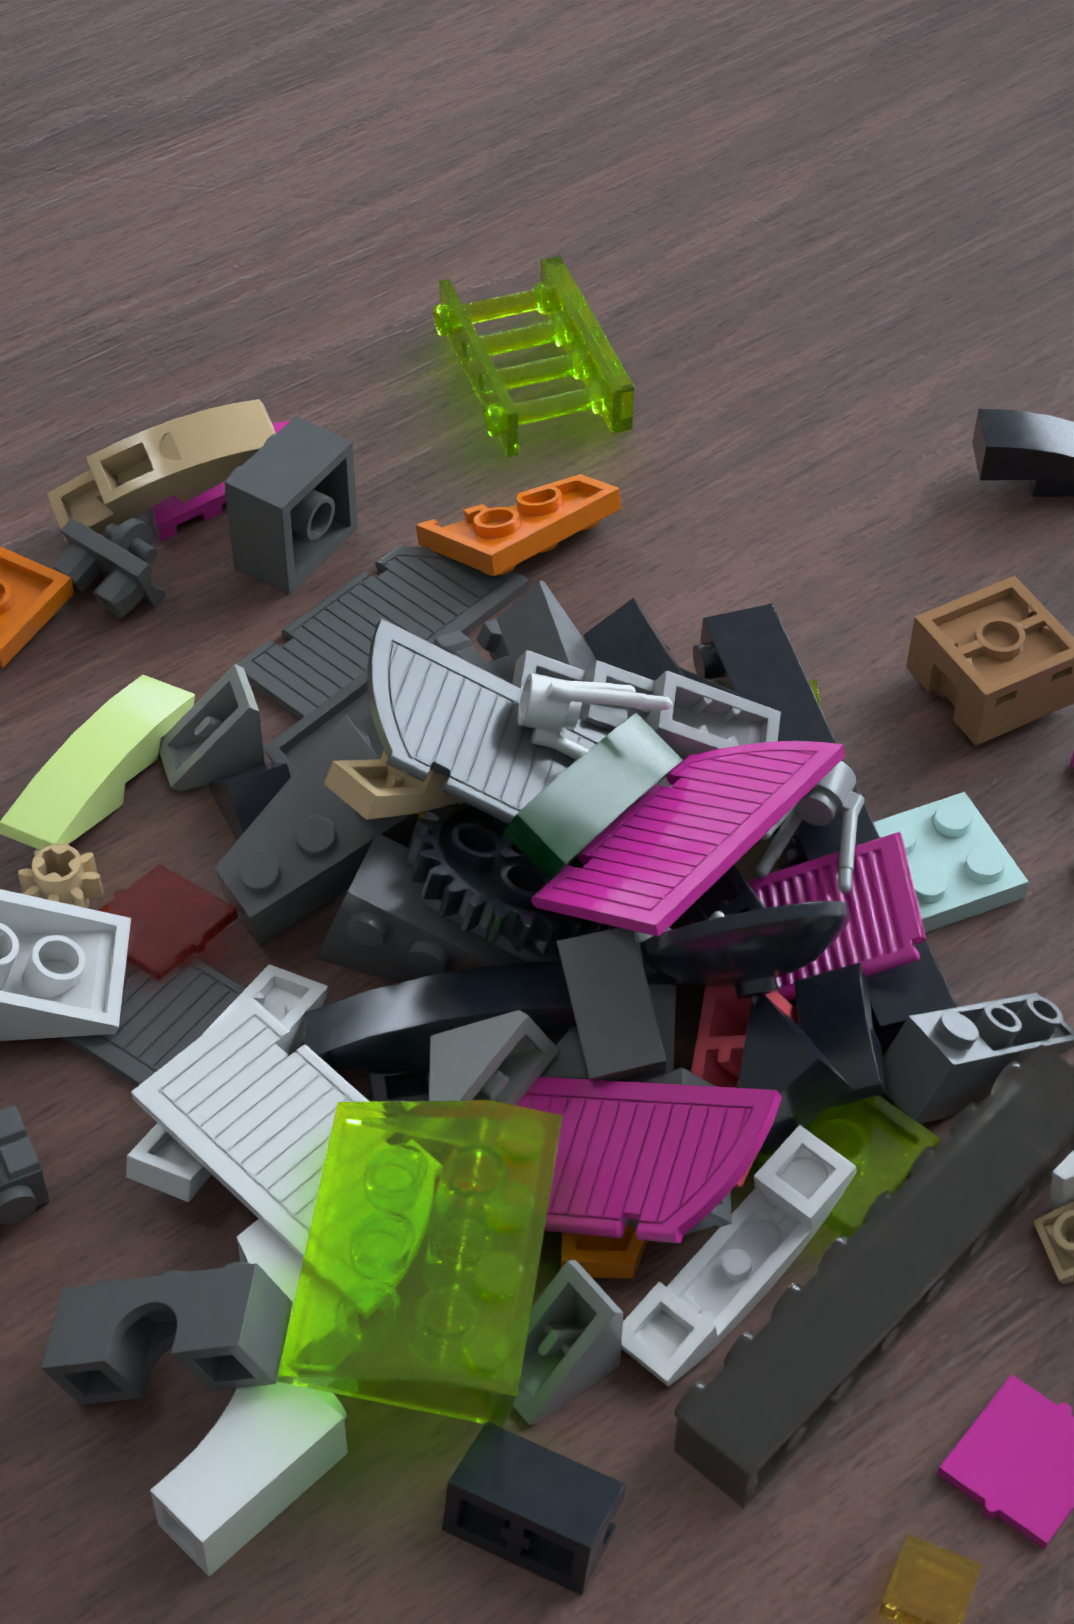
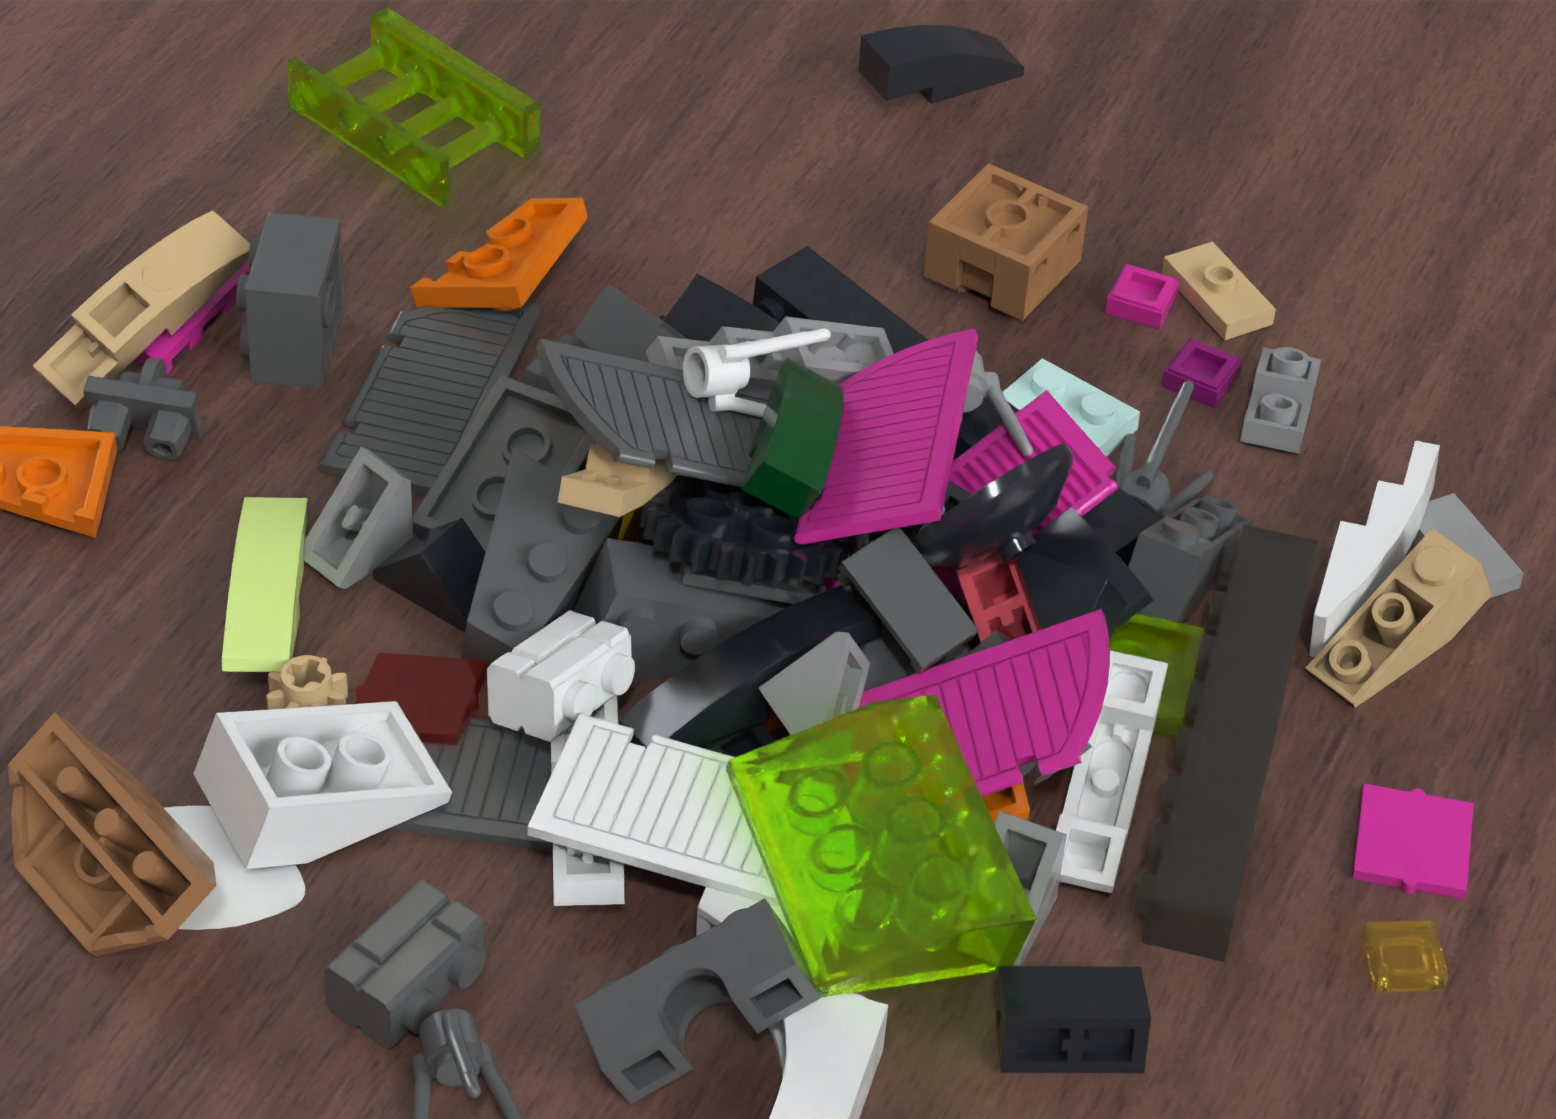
camera: 30 degrees left, 5 degrees down
none -> white brick [487,610,635,742]
none -> dark grey plant [1115,381,1214,519]

